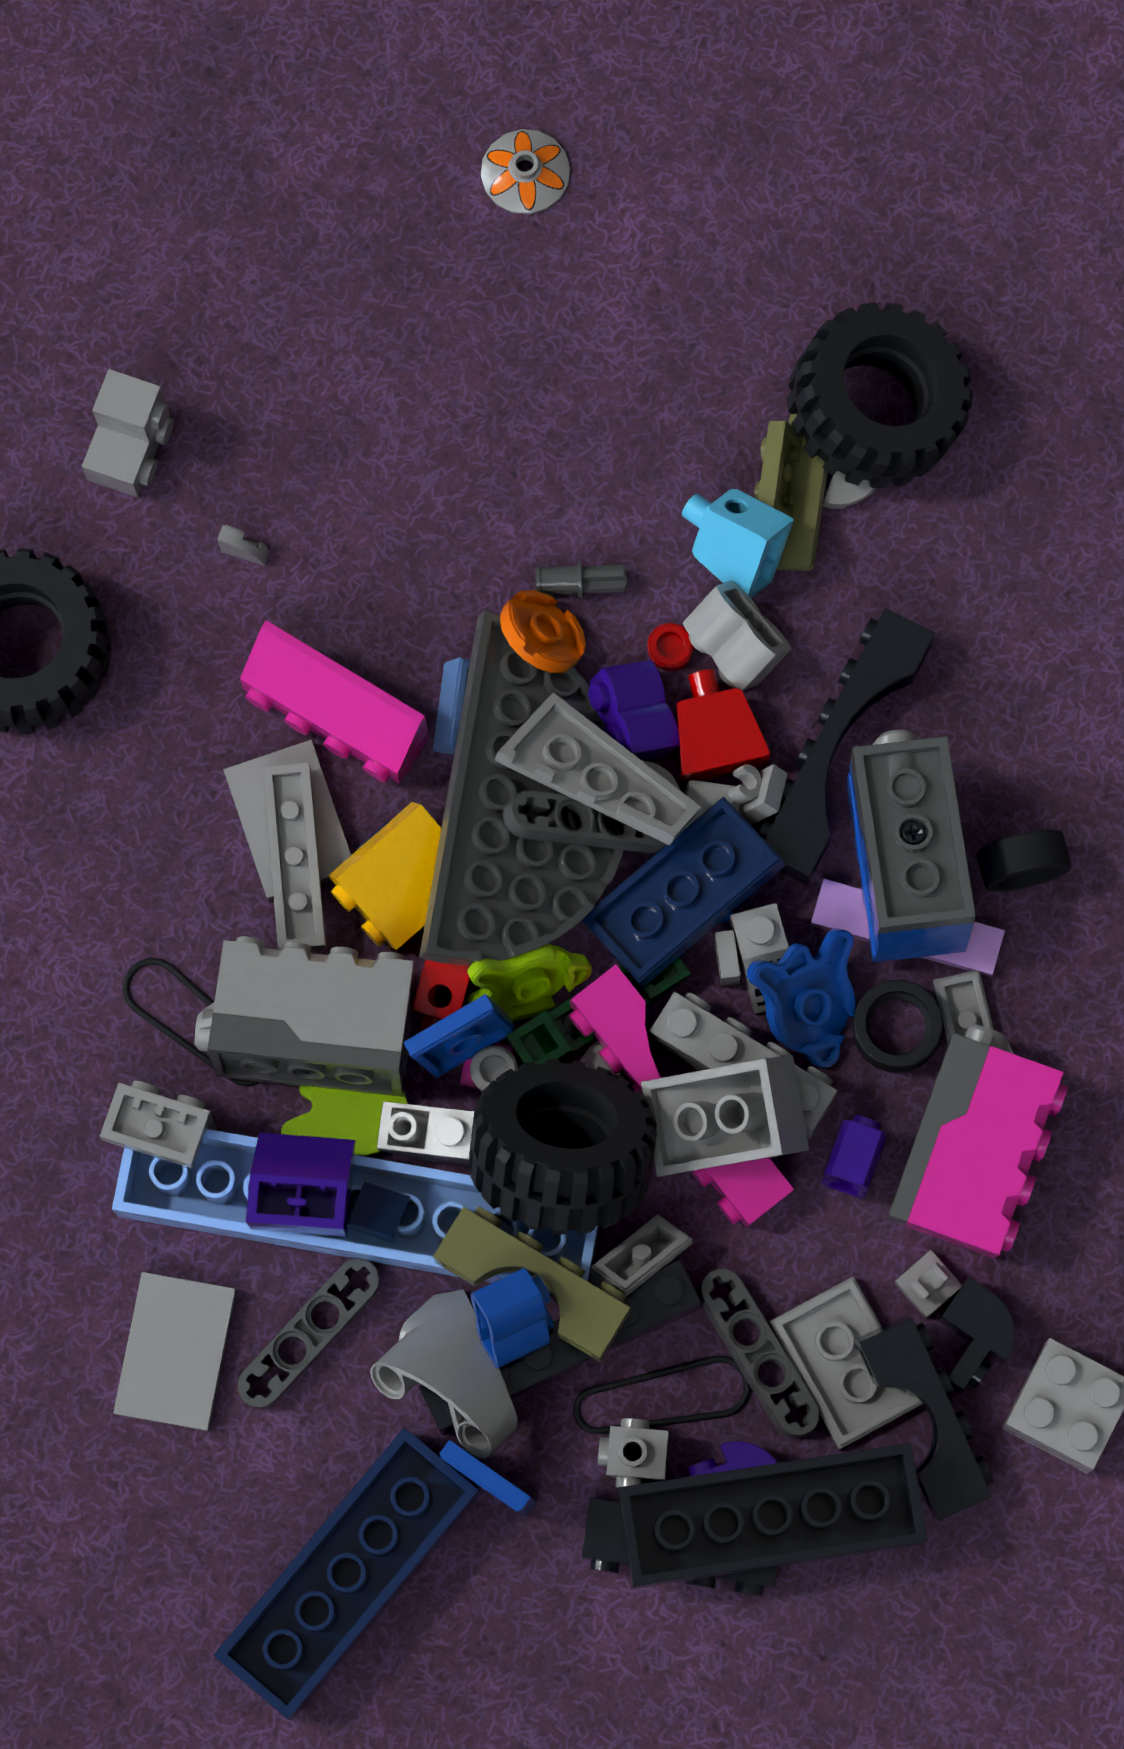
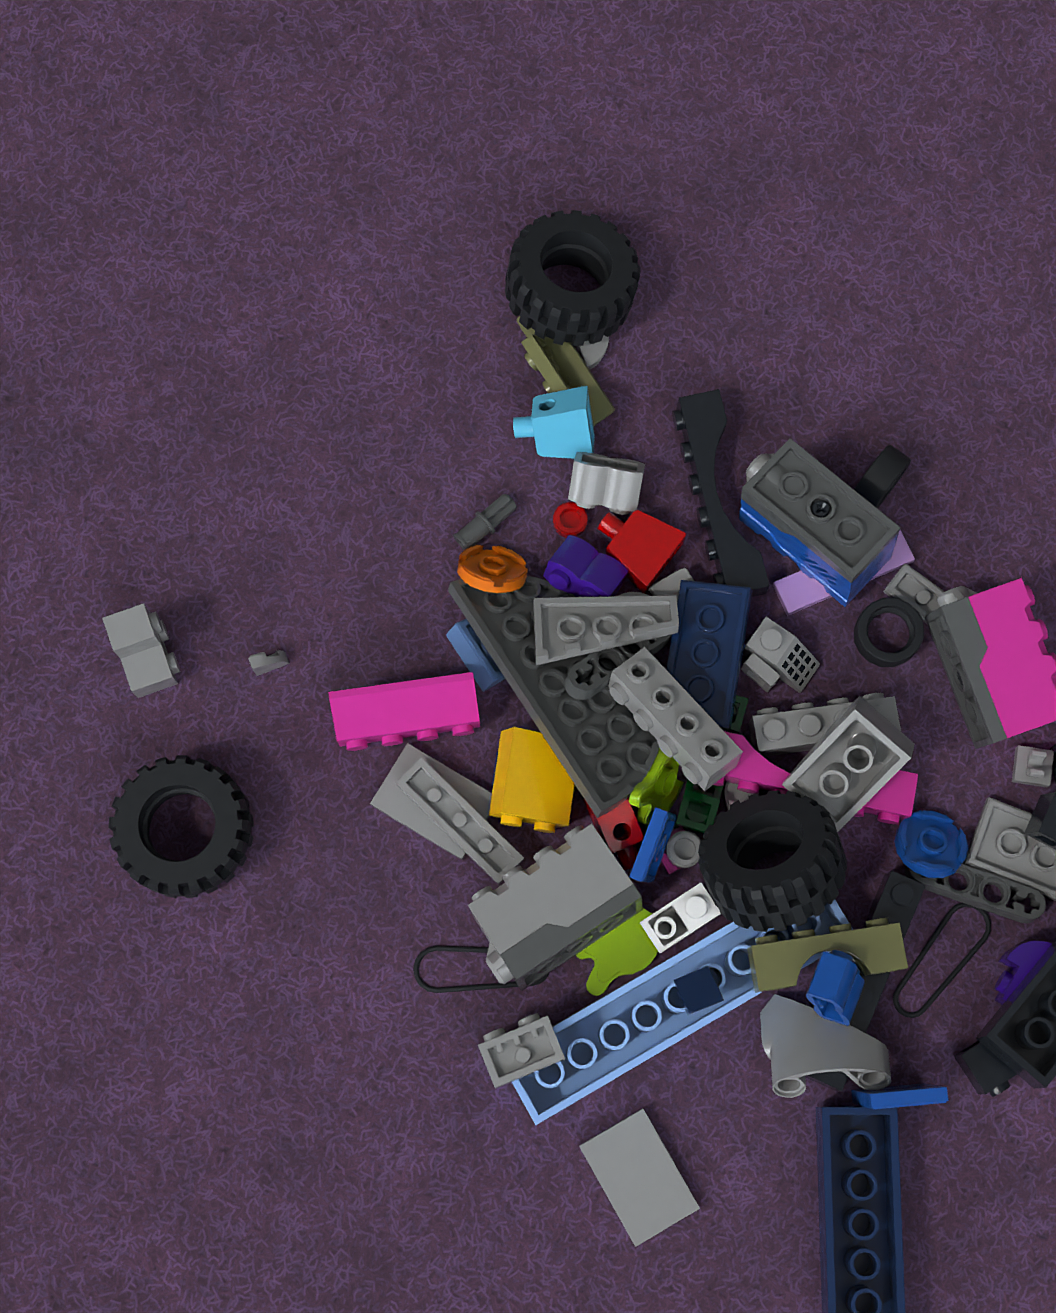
camera: 45 degrees left, 0 degrees up
dark grey beam [237,1258,380,1409] -> none
dark purple slope [246,1133,356,1237] -> none
light grey dish [481,129,570,215] -> none
light grey slope [591,1214,692,1296] -> none
light grey brick [598,1418,668,1488] -> none
light grey tile [728,764,788,825] -> none
blue tile [747,928,856,1068] -> none
dark purple brick [821,1115,887,1199] -> none
none -> light grey brick [608,647,743,791]
none -> blue tile [894,810,968,878]

